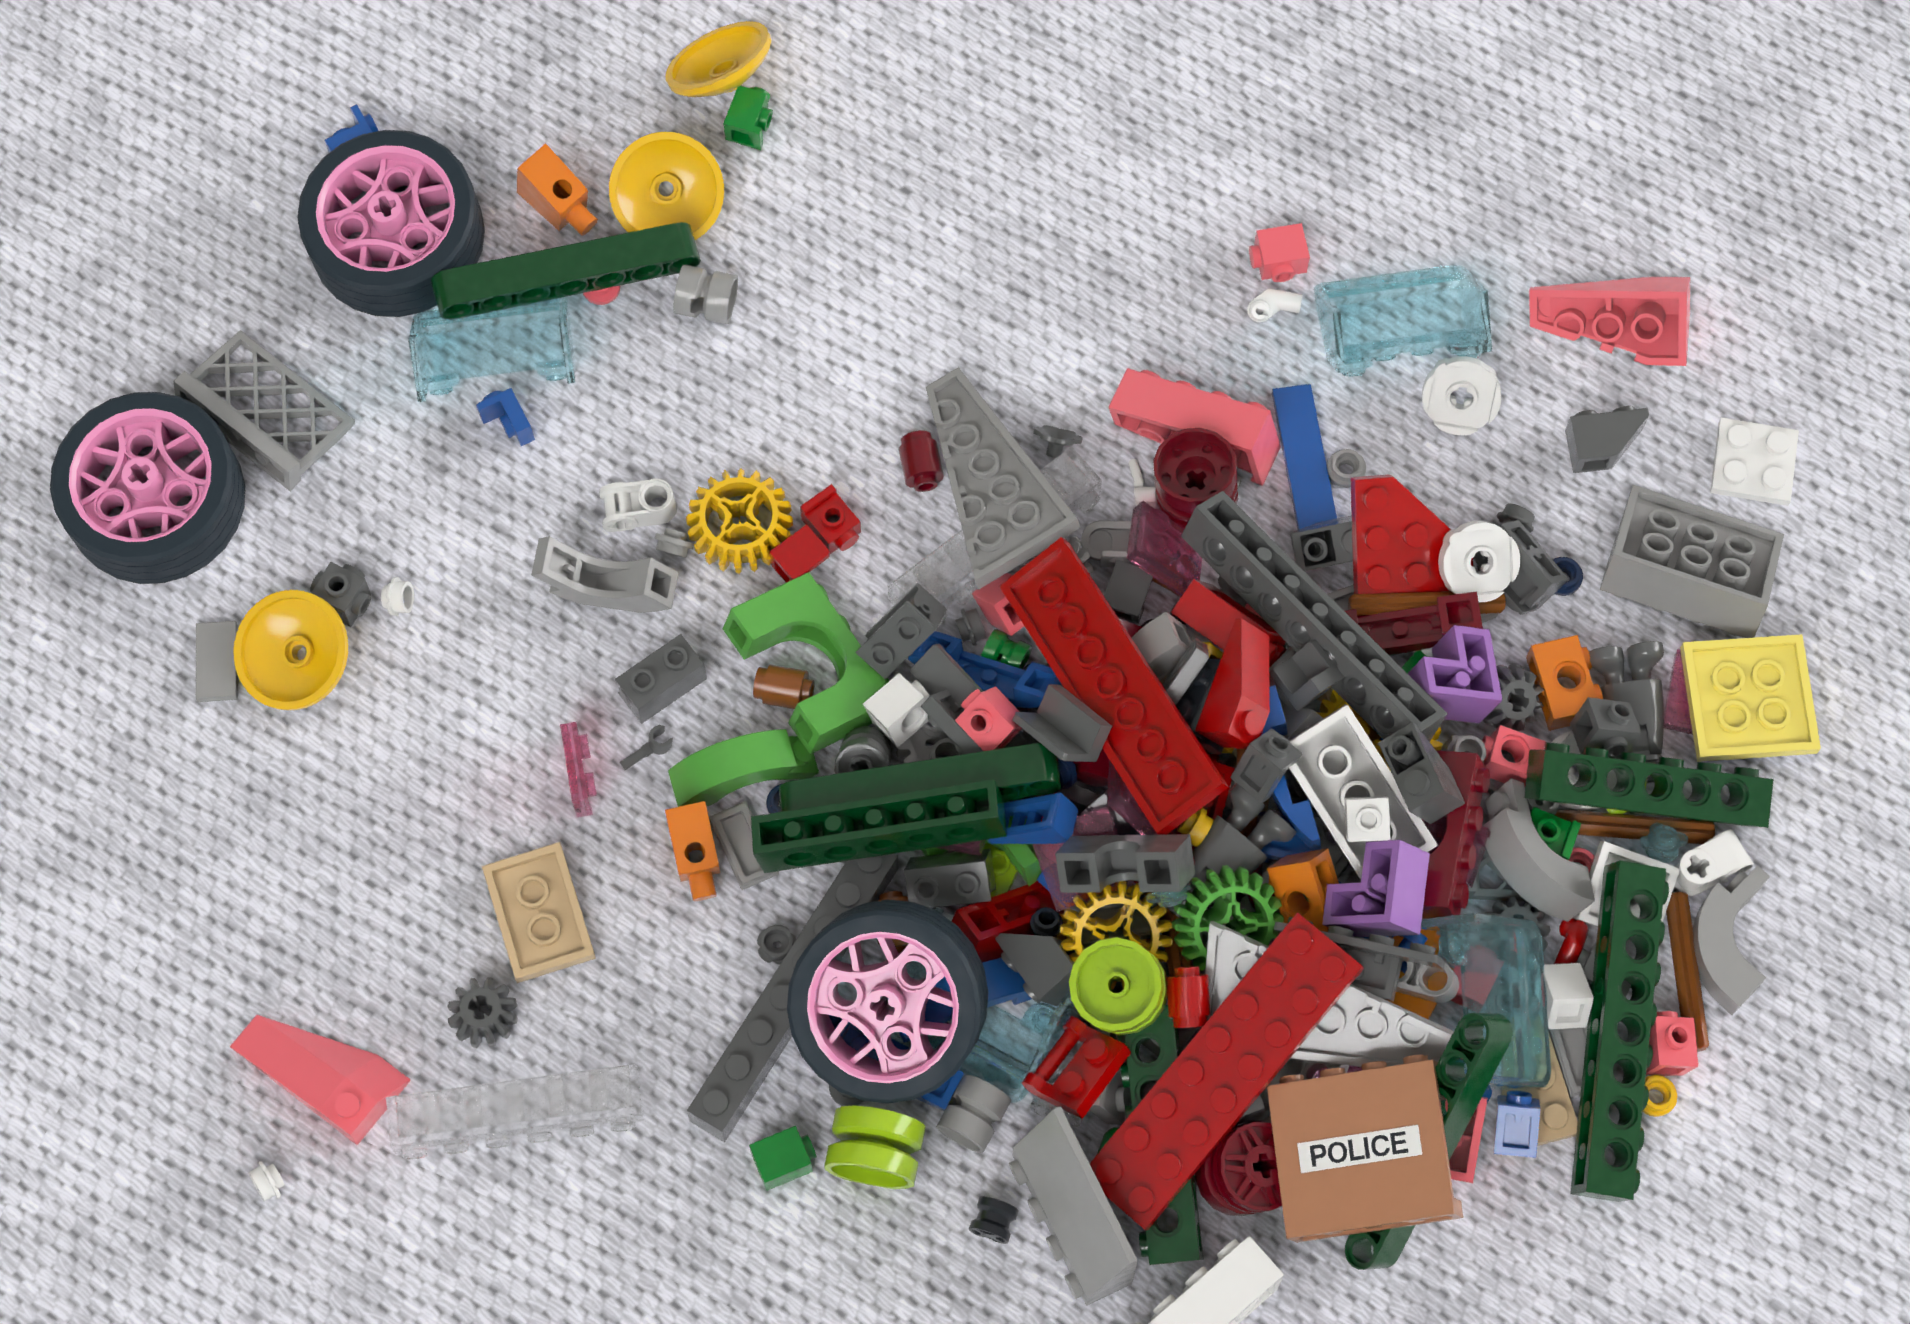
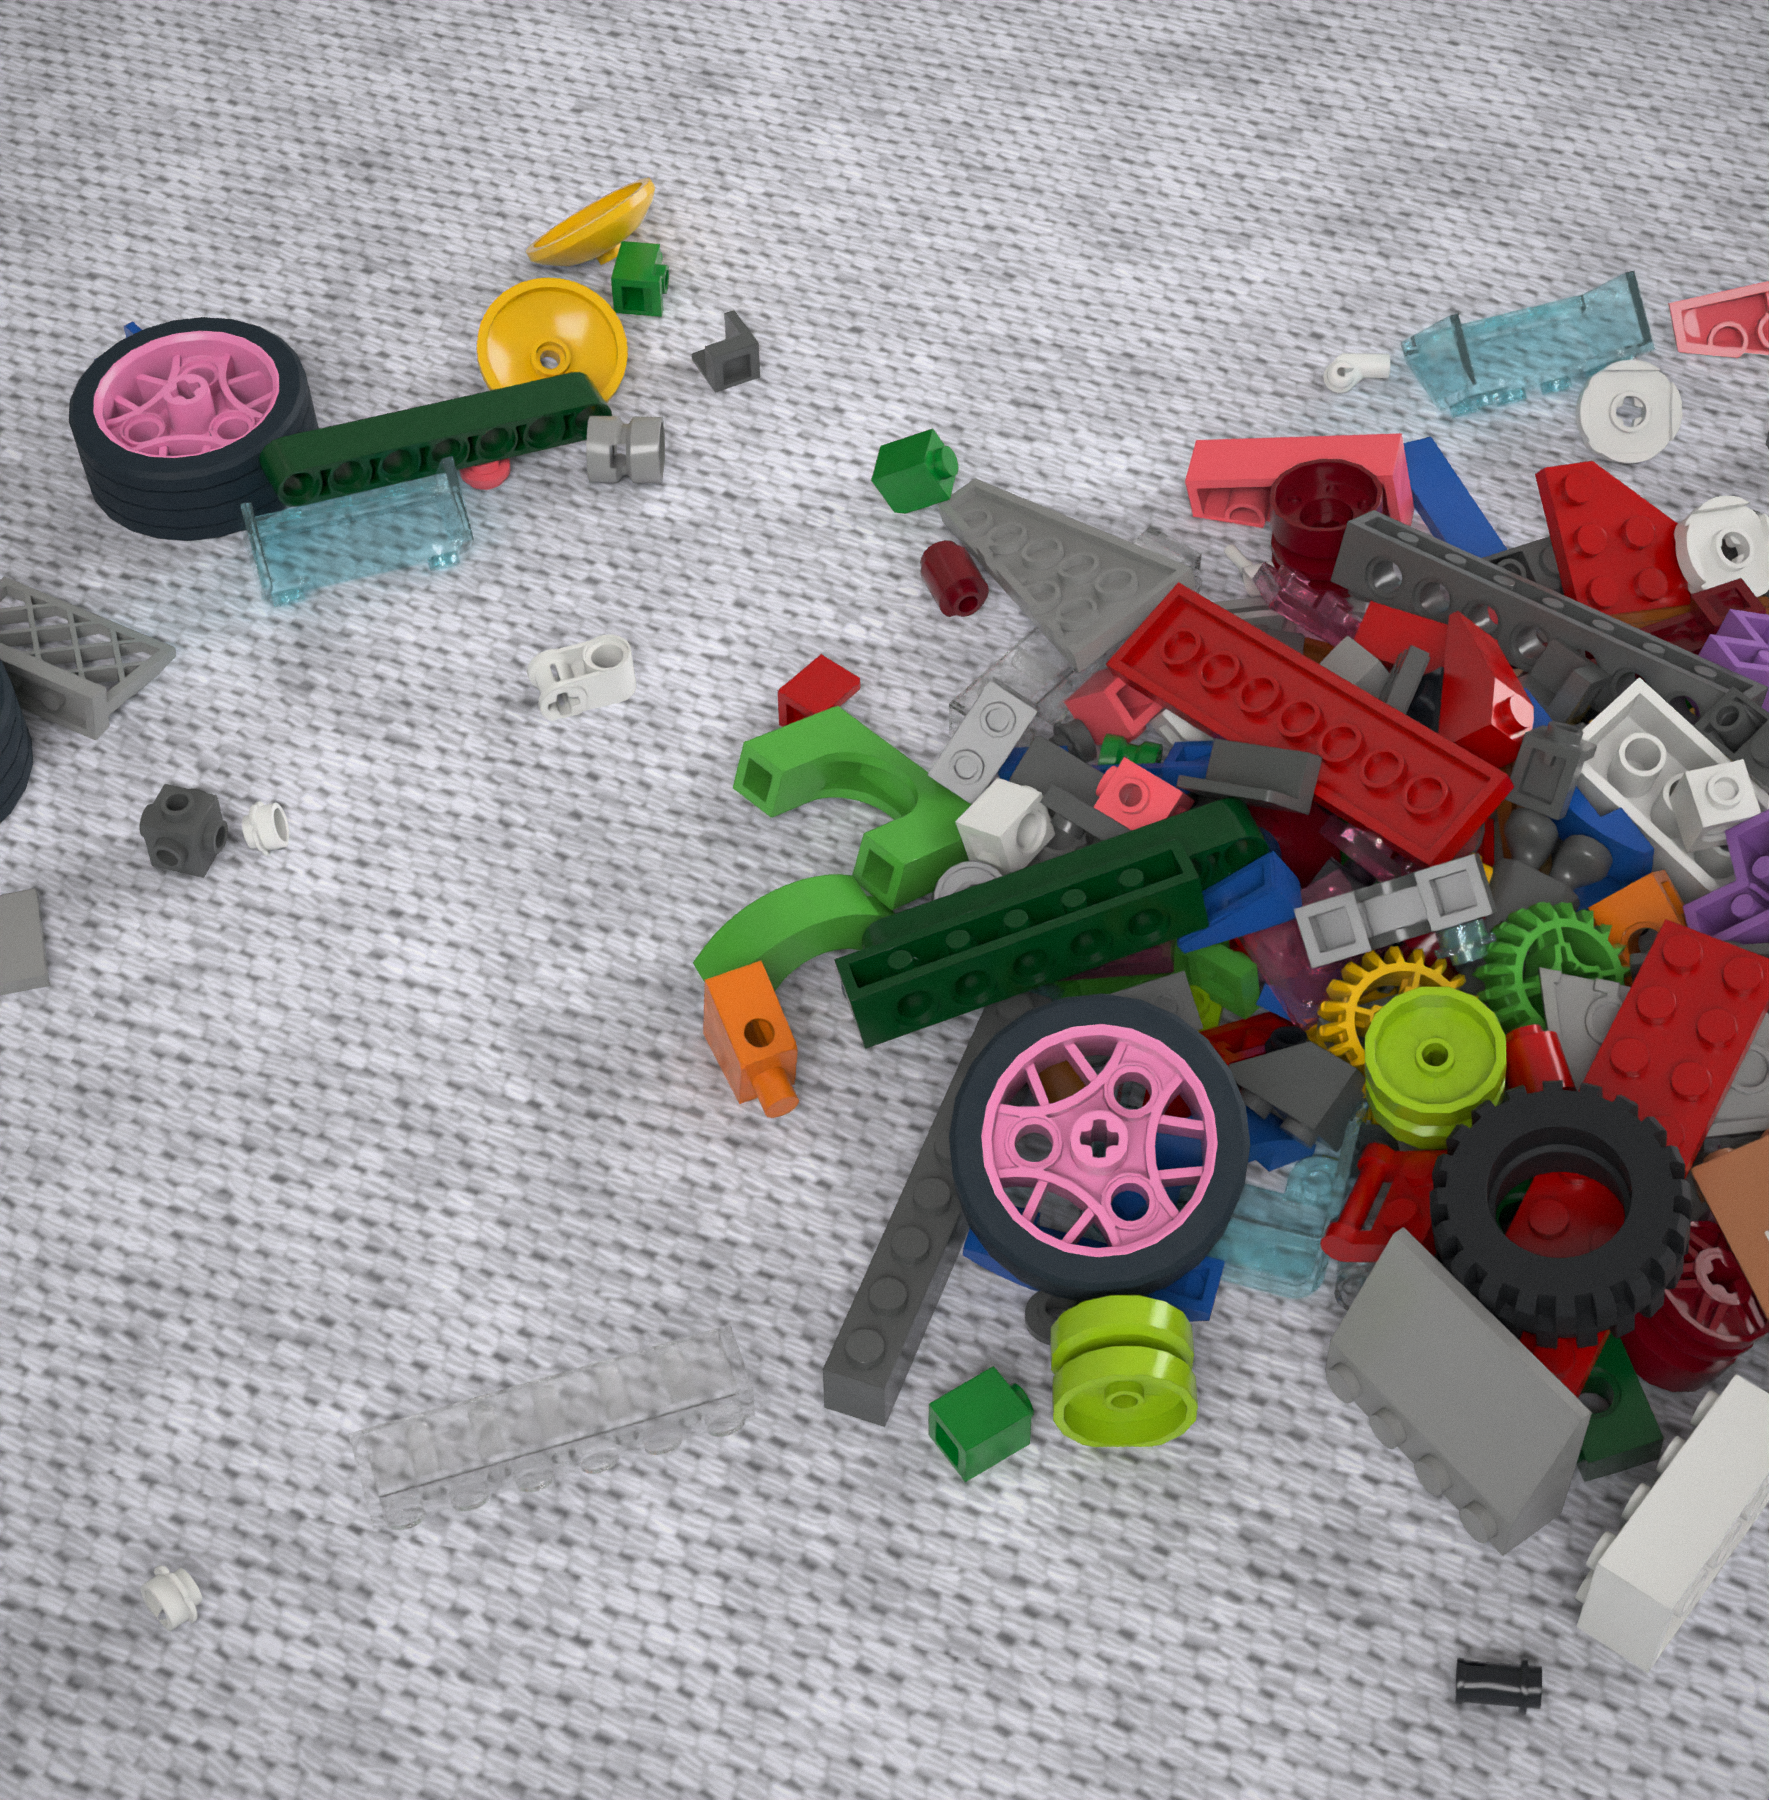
camera: 10 degrees left, 20 degrees down
coral wedge [230,1015,411,1145] -> none
yellow dish [233,590,348,710] -> none
dark grey gear [447,977,518,1048] -> none
blue bracket [476,388,535,446] -> none
tan plate [482,842,596,983] -> none
orange torso [517,143,598,236] -> none
light grey arch [531,536,679,613] -> none
clear pink plate [560,722,597,818] -> none
dark grey hinge [615,634,707,724] -> none
dark grey hand [619,725,673,770] -> none
light grey plate [655,528,694,558] -> none
yellow gear [686,468,793,574] -> none
light grey tile [709,801,779,890] -> none
dark orange brick [753,665,815,709] -> none
dark grey plate [757,925,796,964] -> none
red brick [800,484,861,554] -> none
light grey wheel [936,1075,1011,1153] -> none
black wheel [969,1196,1019,1244] -> none
dark grey plant [1033,425,1083,458] -> none
coral brick [1249,223,1310,282] -> none
light grey plate [1327,449,1366,488] -> none
none -> dark grey panel [692,310,760,393]
none -> green brick [871,428,959,514]
none -> black tyre [1429,1080,1691,1349]

